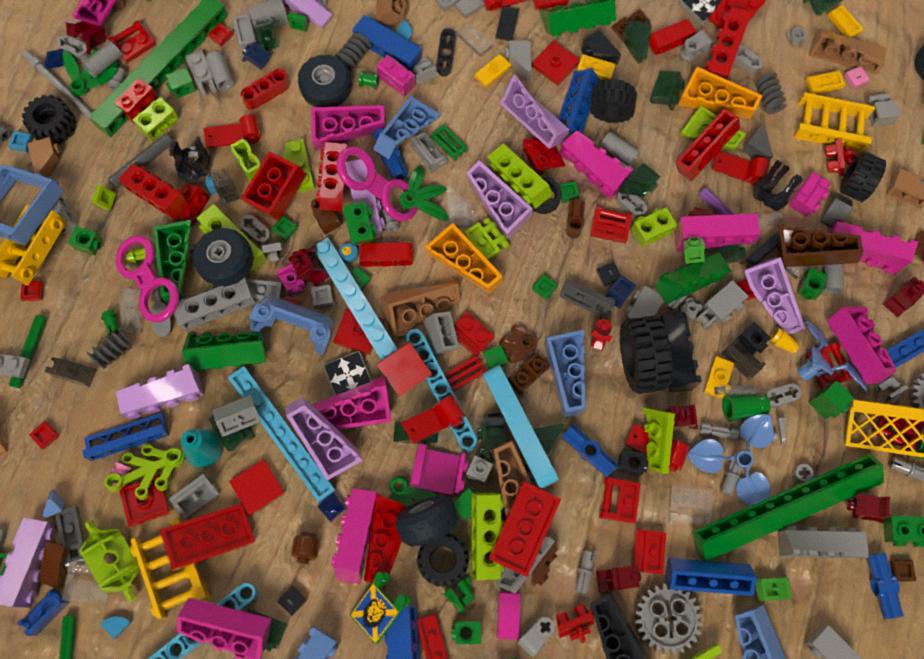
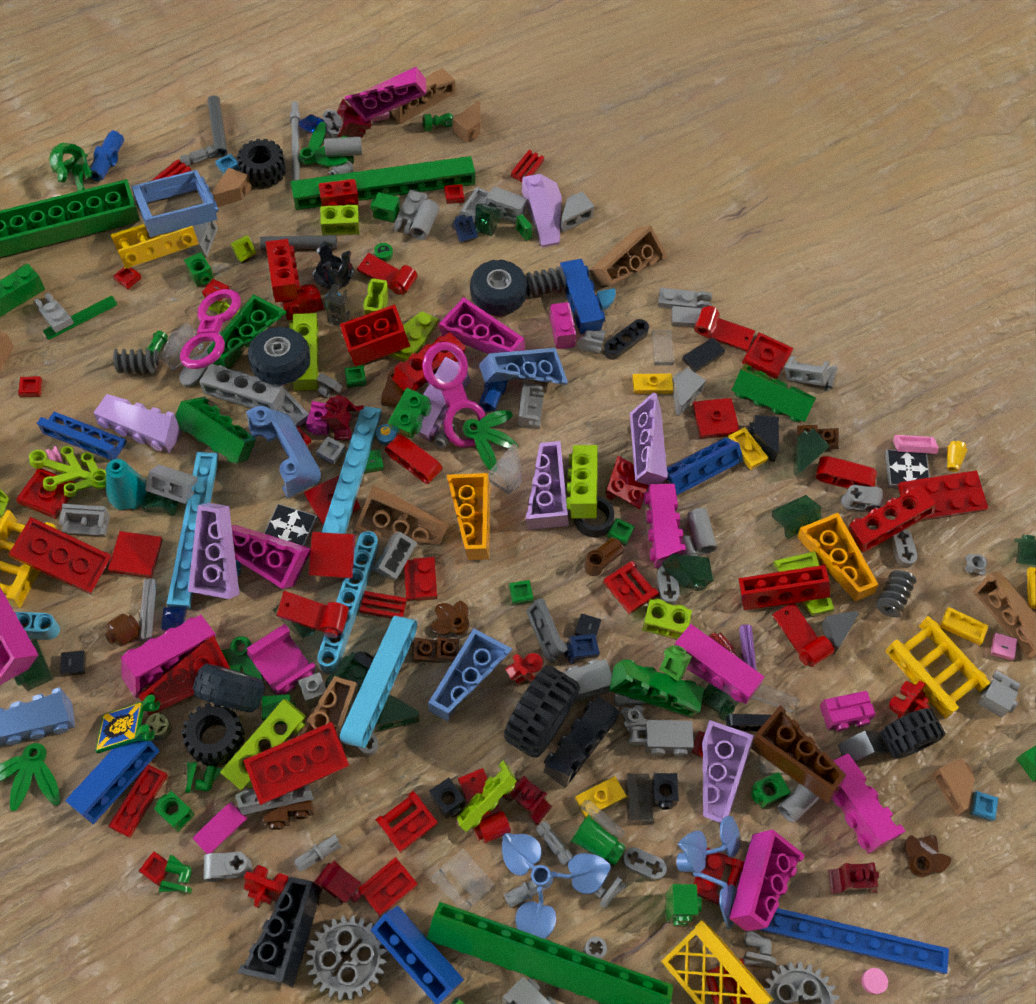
camera: 40 degrees right, 10 degrees down
clear smoke hinge [44,357,97,387] -> none
red plate [108,20,156,64] -> none
light grey beam [240,215,271,245] -> none
red beam [241,69,290,110] -> none
green bush [358,71,379,89] -> none
green tile [430,124,468,161] -> none
lime plate [464,217,511,261] -> none
green tile [483,345,509,369] -> none
blue piece [561,425,618,477] -> none
black tyre [590,79,637,123] -> none
black piece [753,160,802,211] -> none
yellow cone [770,328,800,354] -> none
none -> light grey axle [138,579,157,641]
none -> olive wheel [145,713,172,741]
none -> red tile [202,279,230,301]
none -> green tile [374,243,393,262]

